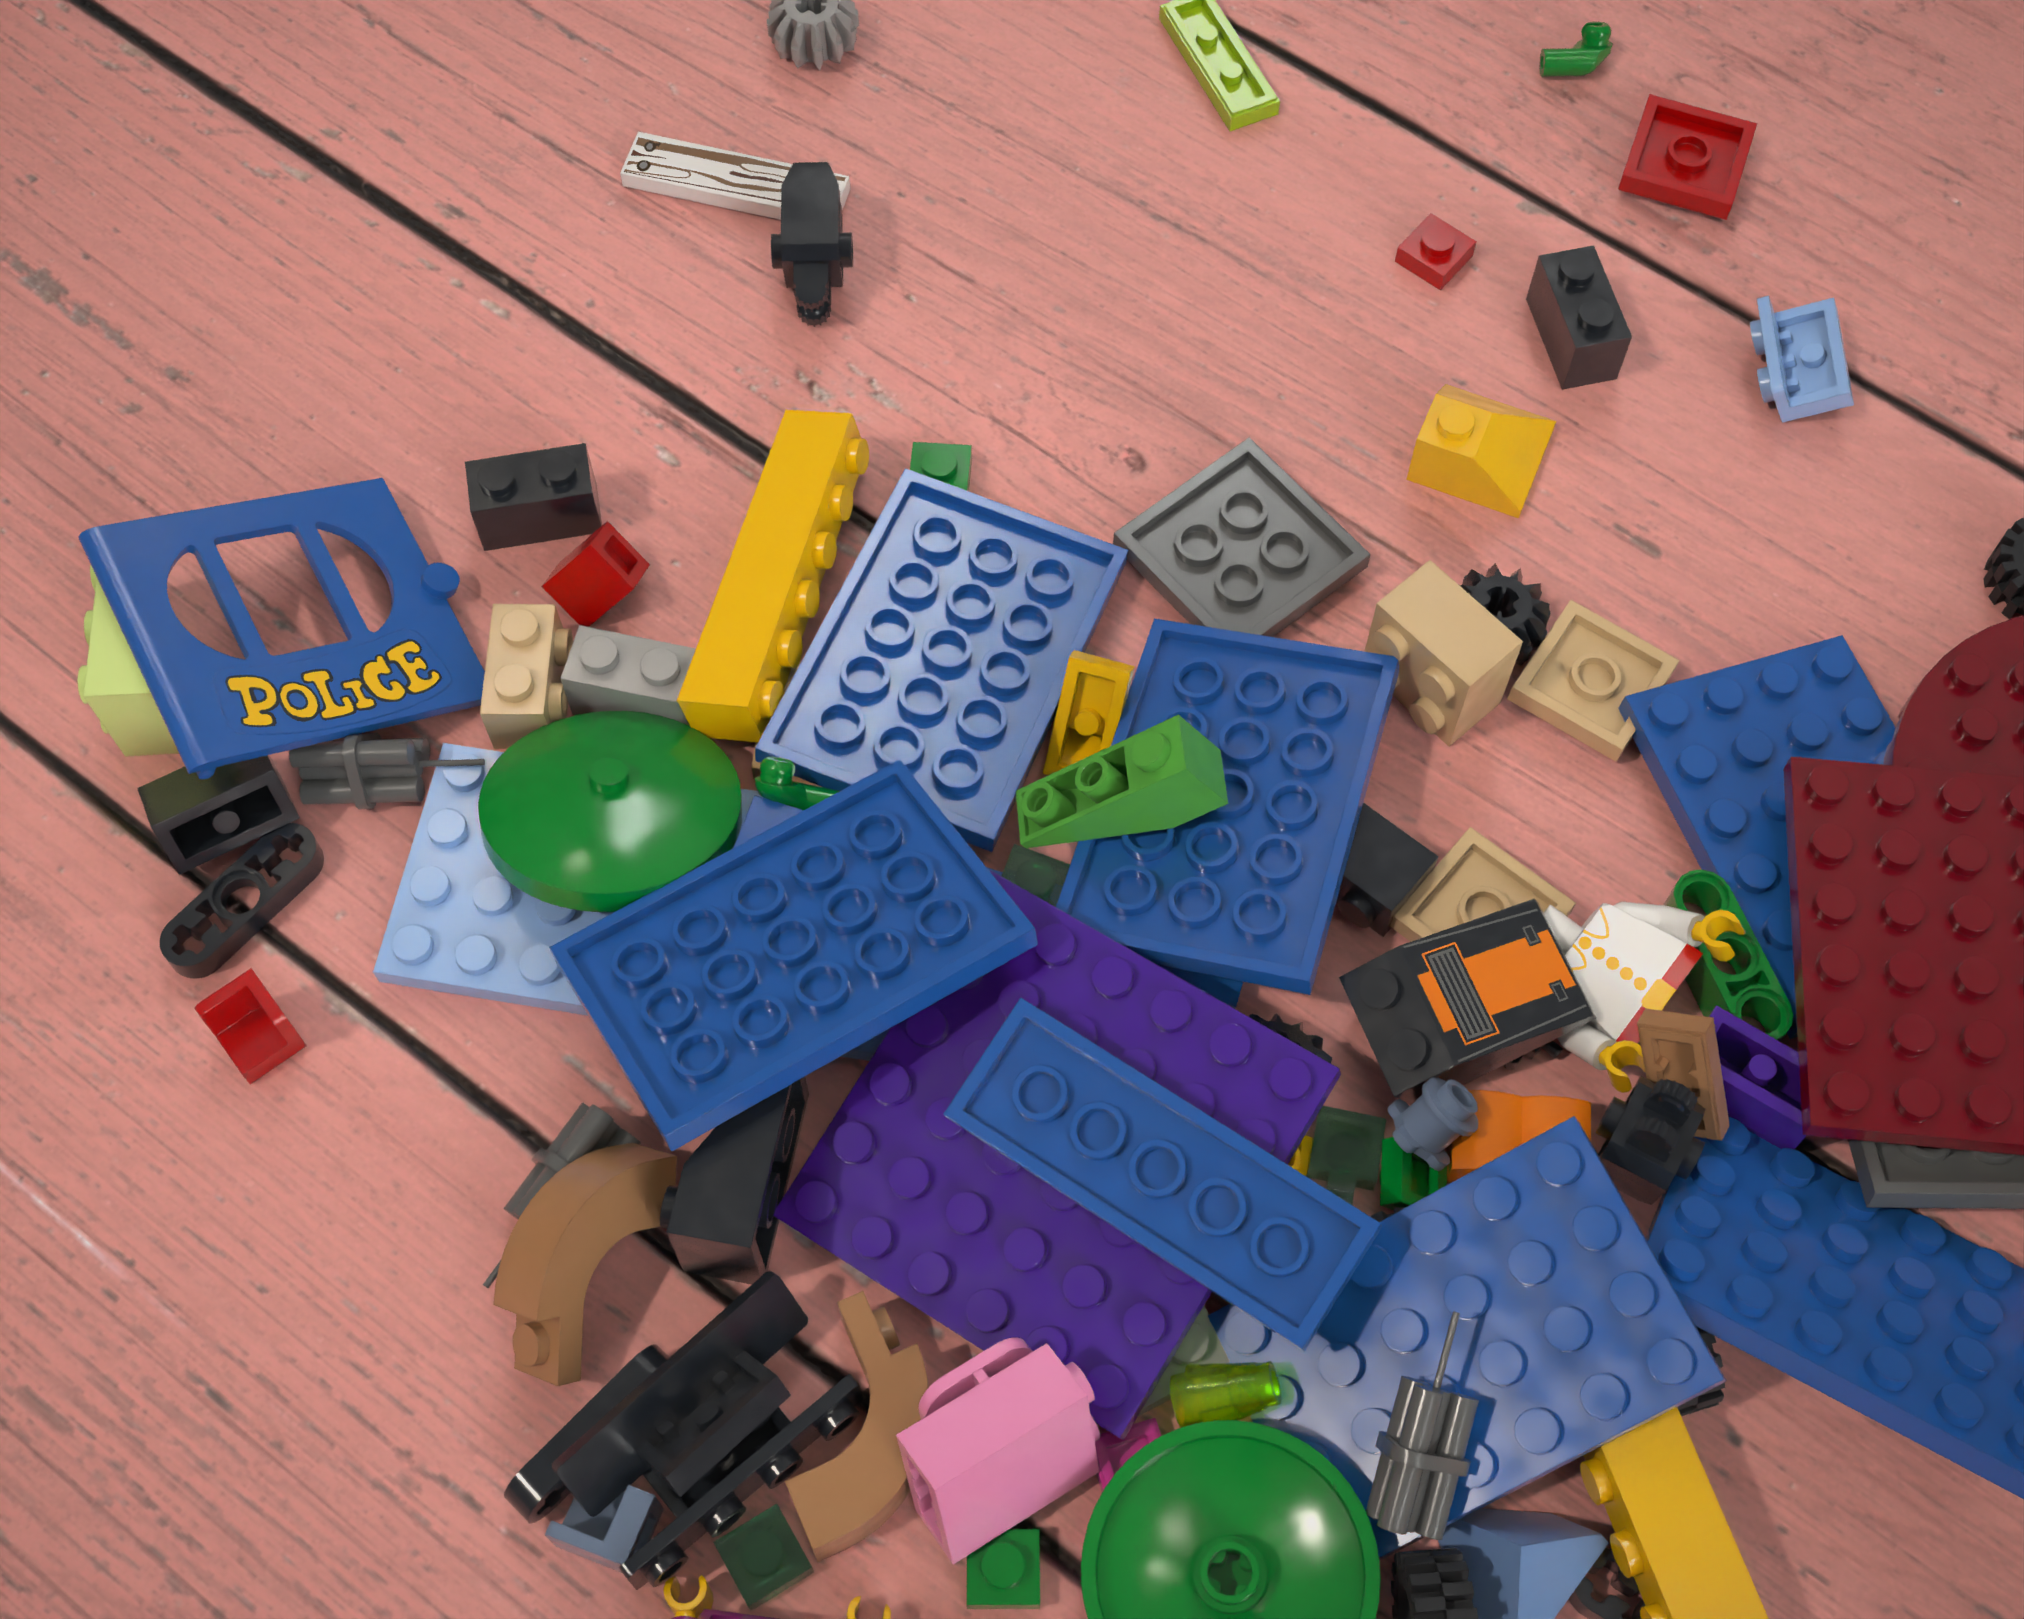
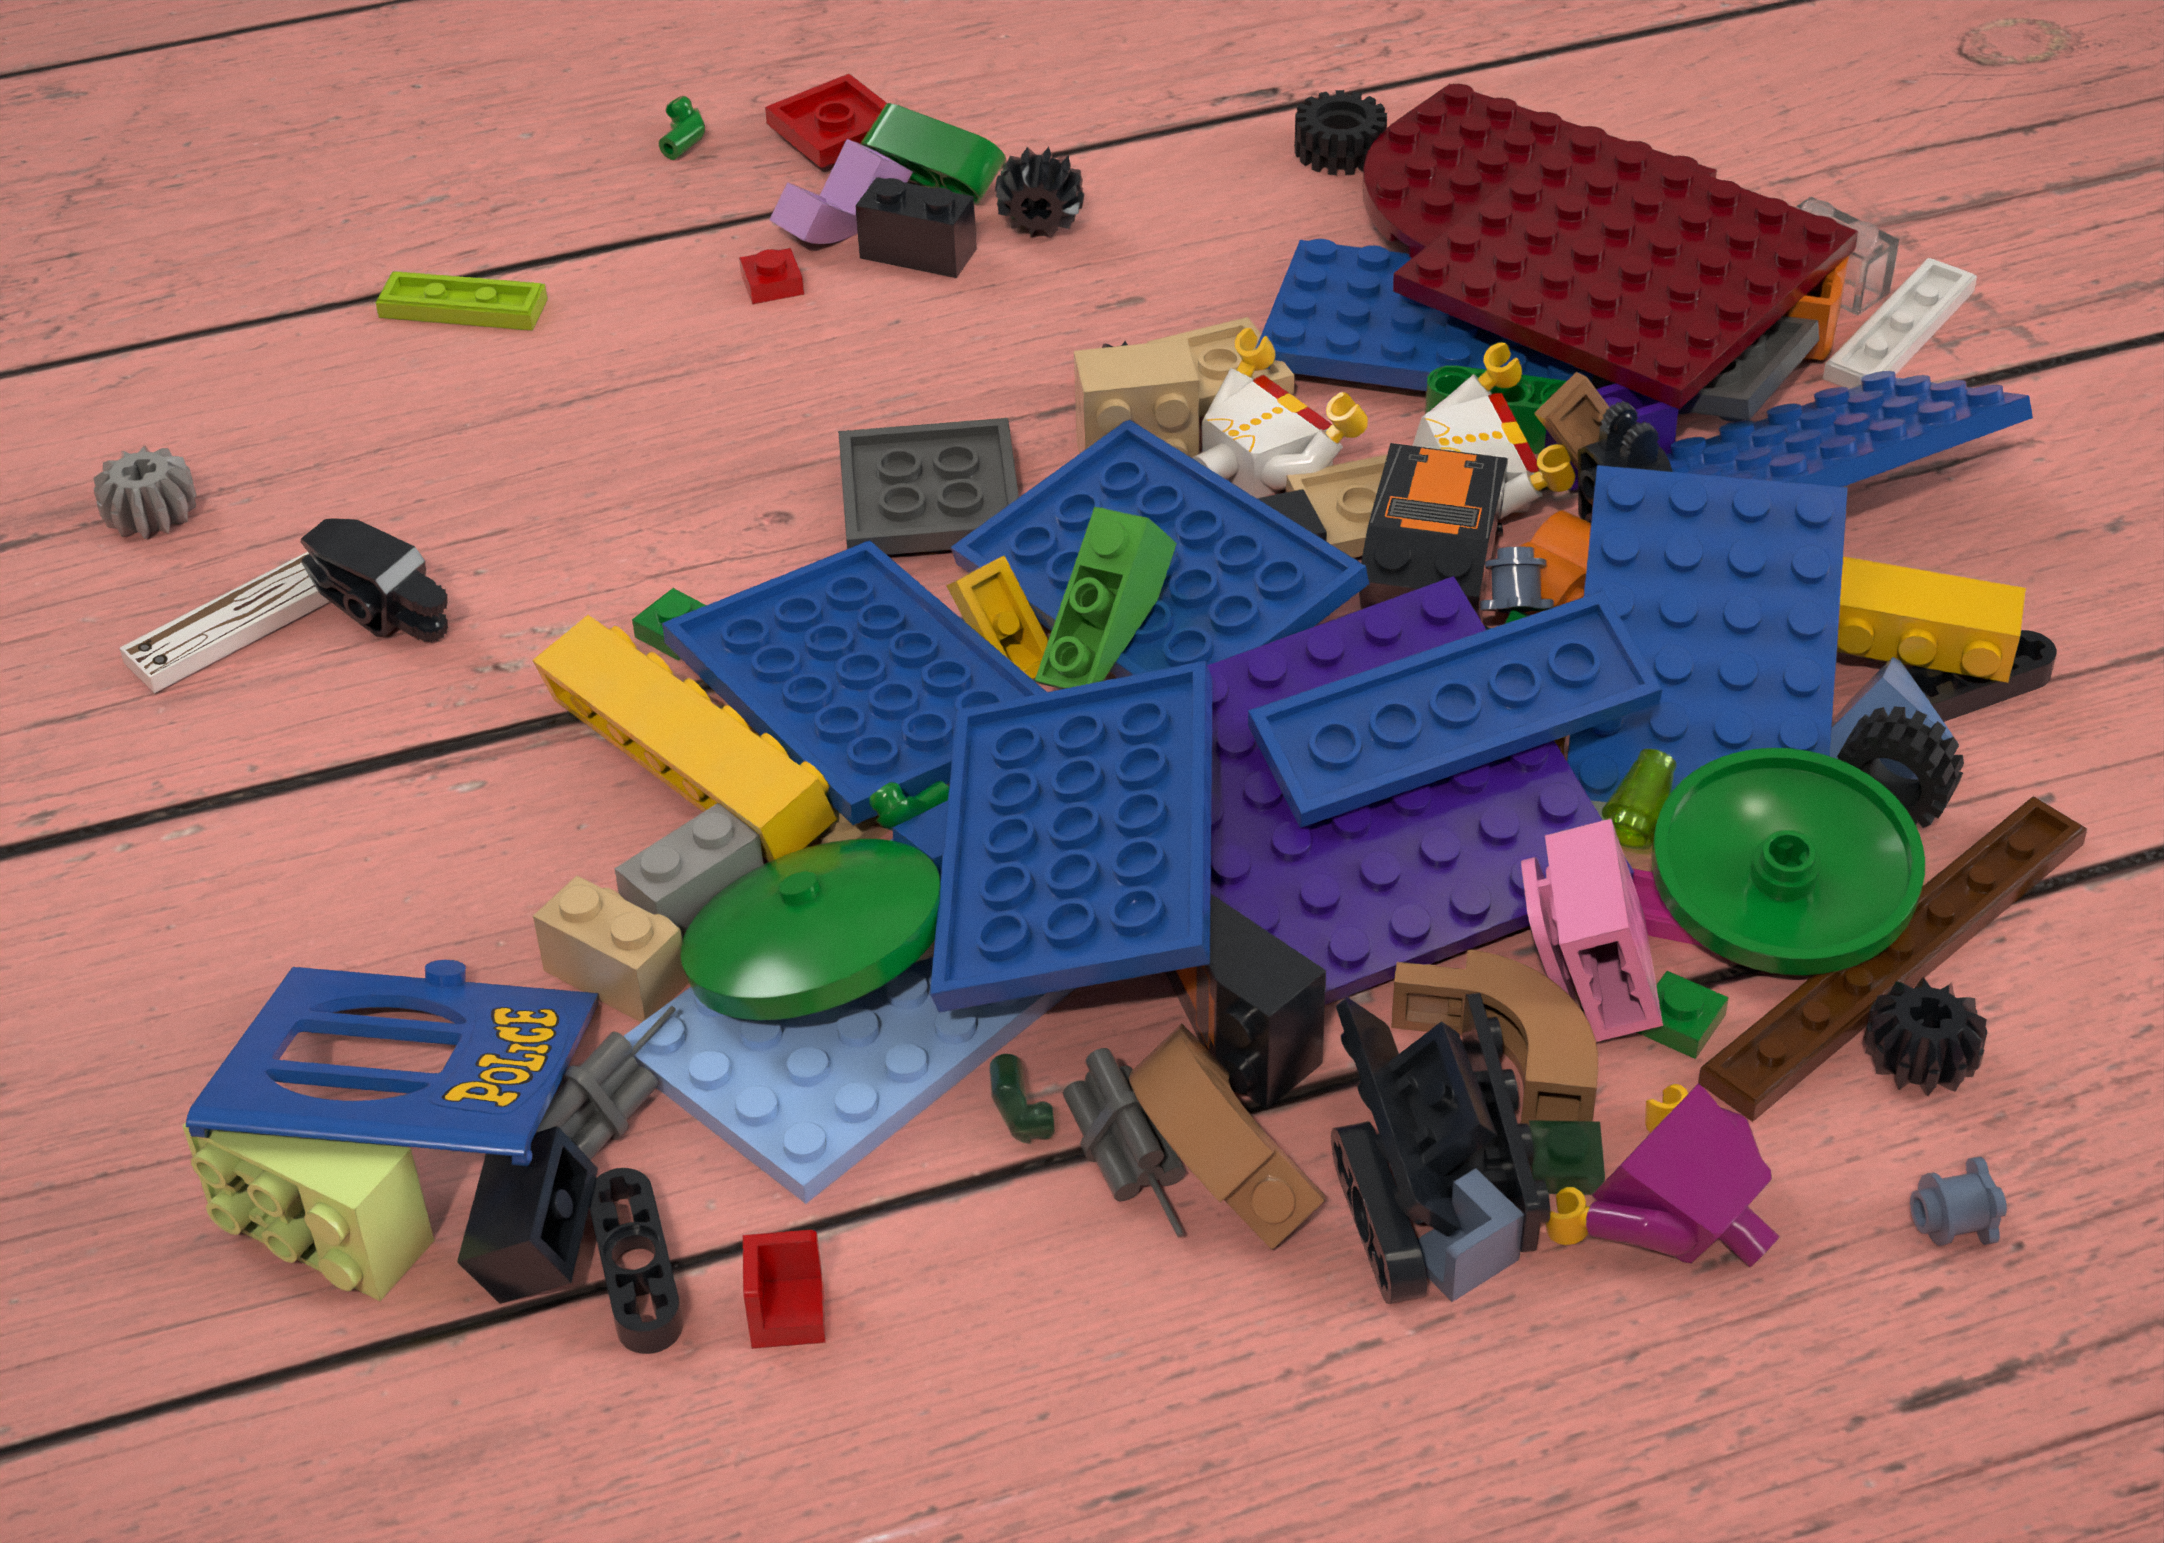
camera: 55 degrees left, 20 degrees down
black brick [465,443,602,551] -> none
red panel [541,521,650,627] -> none
dark grey piece [1366,1311,1479,1540] -> none
yellow slope [1406,384,1556,518] -> none
light blue bracket [1750,295,1854,423] -> none
none -> lavender brick [770,139,913,244]
none -> green beam [860,103,1006,204]
none -> clear green arm [989,1053,1055,1144]
none -> black gear [995,147,1085,237]
none -> white torso [1192,327,1368,498]

